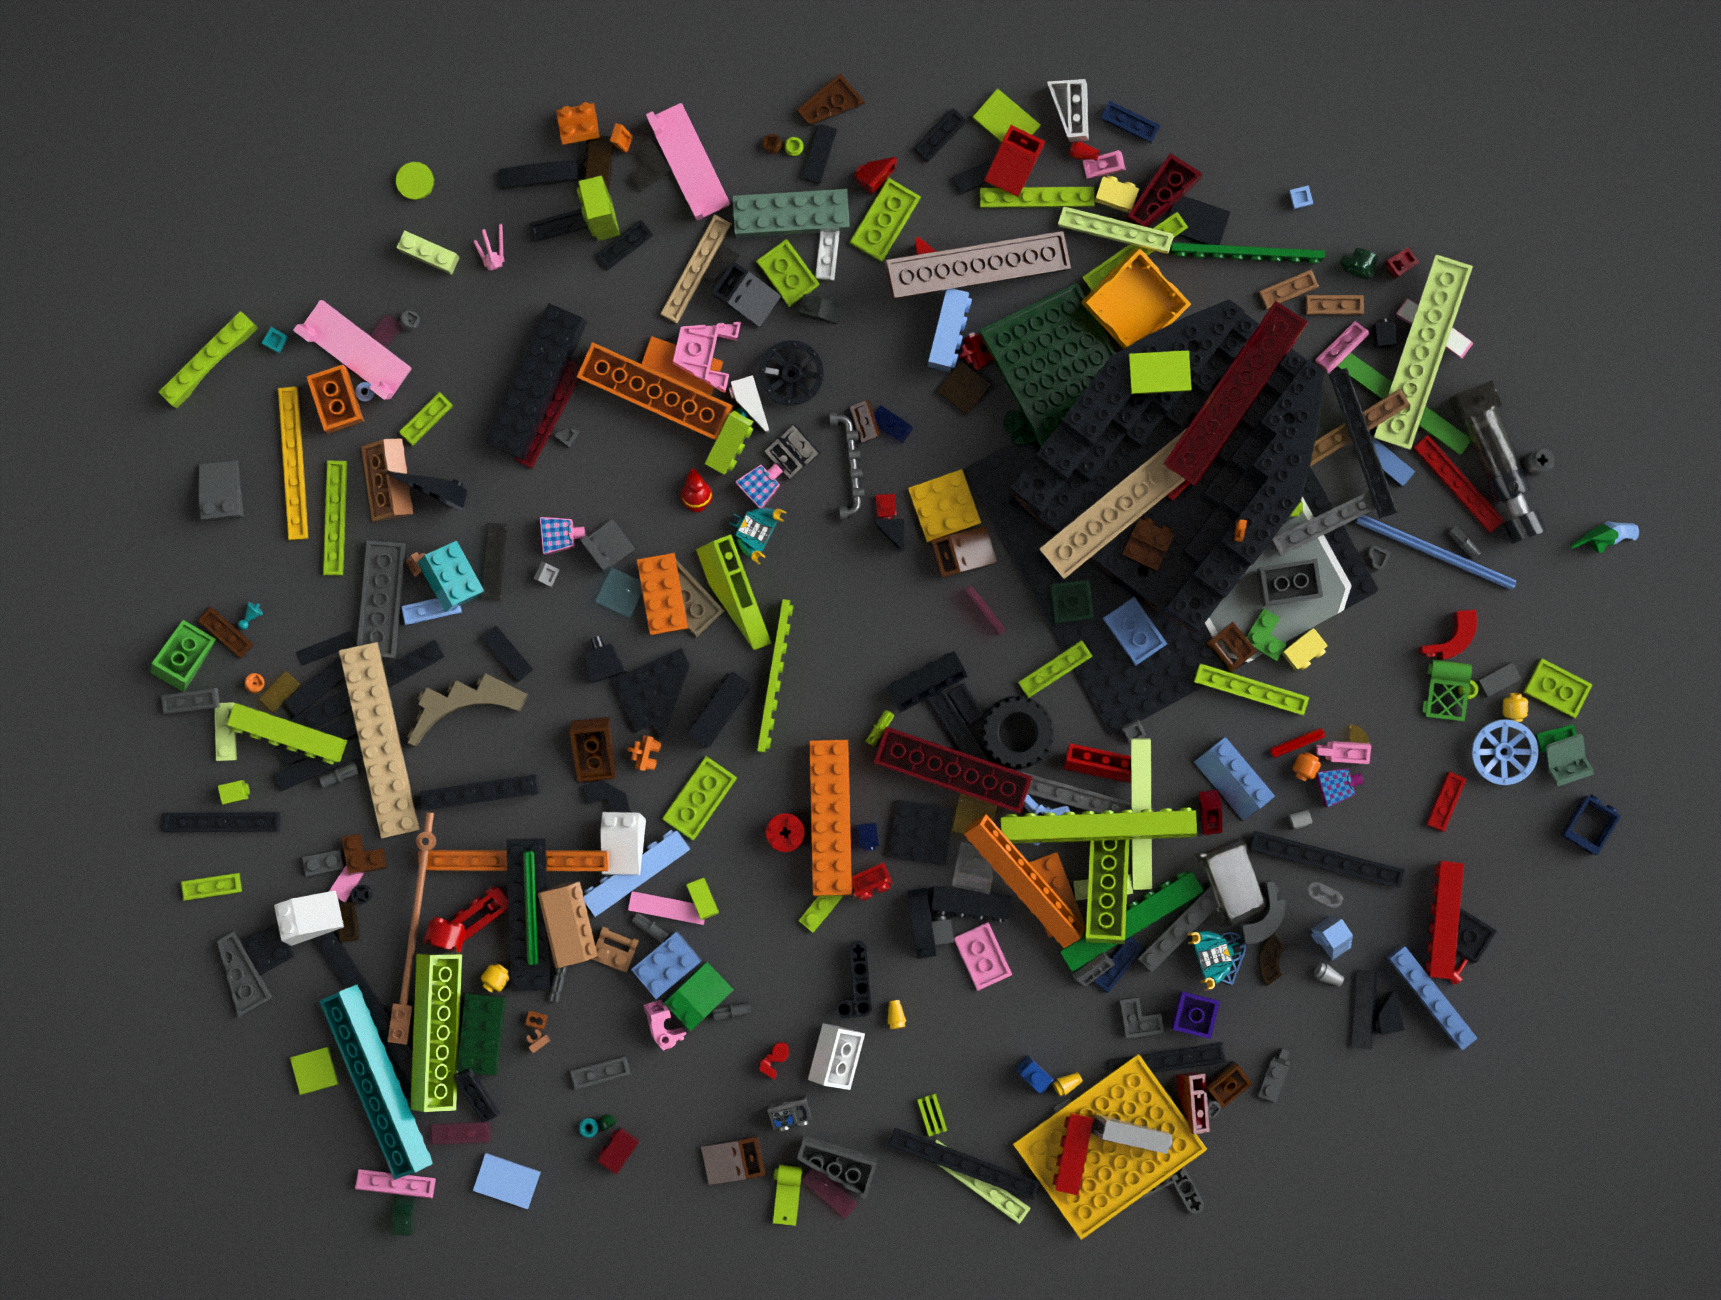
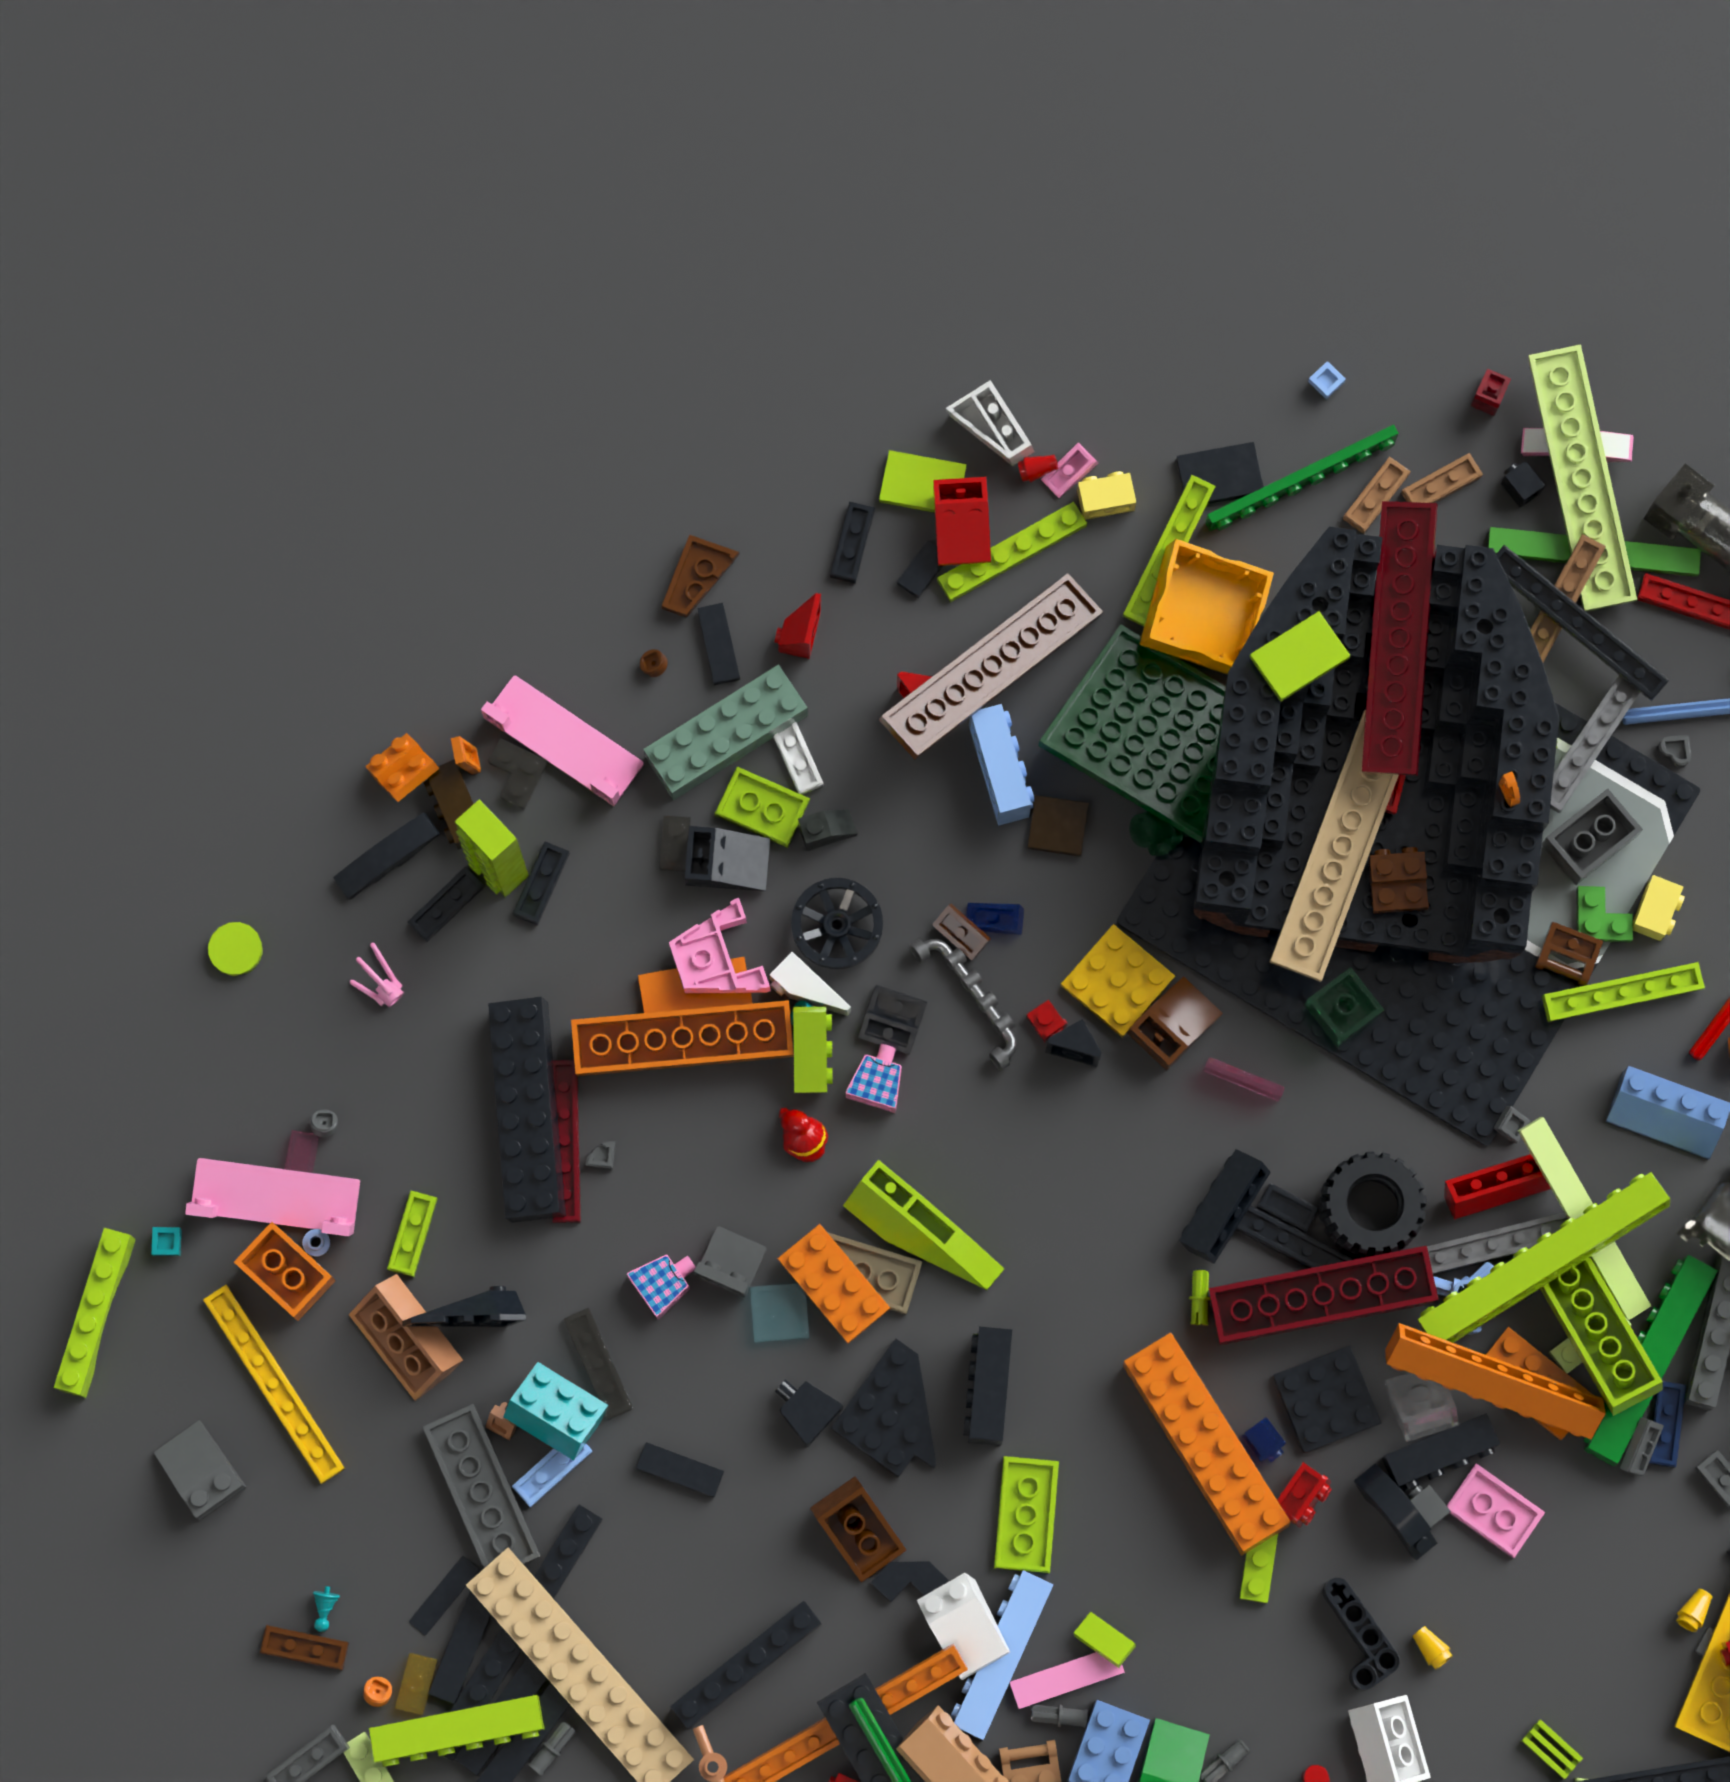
camera: 30 degrees left, 10 degrees down
bright green slope [150,620,216,692] -> none
lime tile [323,460,347,576] -> none
yellowish green brick [396,230,459,275] -> none
dark tan arch [407,673,529,746] -> none
light grey plate [534,561,559,587] -> none
orange hips [627,735,661,771] -> none
tan tile [660,214,732,324] -> none
torso [729,508,786,565] -> none
lime plate [757,599,794,753] -> none
red brick [766,813,805,852] -> none
lime plate [784,137,803,156] -> none
lime tile [849,177,921,262] -> none
clear yellow plate [952,793,997,834] -> none
red hips [959,333,993,371] -> none
blue torso [1015,1055,1054,1094] -> none
lime tile [1018,641,1092,698] -> none
yellowish green plate [1058,207,1174,254] -> none
dark blue plate [1100,101,1160,144] -> none
medium blue tile [1103,597,1167,666] -> none
dark red wedge [1127,153,1202,227] -> none
dark red slope [1199,790,1223,835] -> none
bright pink tile [1314,321,1369,373] -> none
clear green piece [1340,248,1378,279] -> none
medium blue tile [1371,435,1415,487] -> none

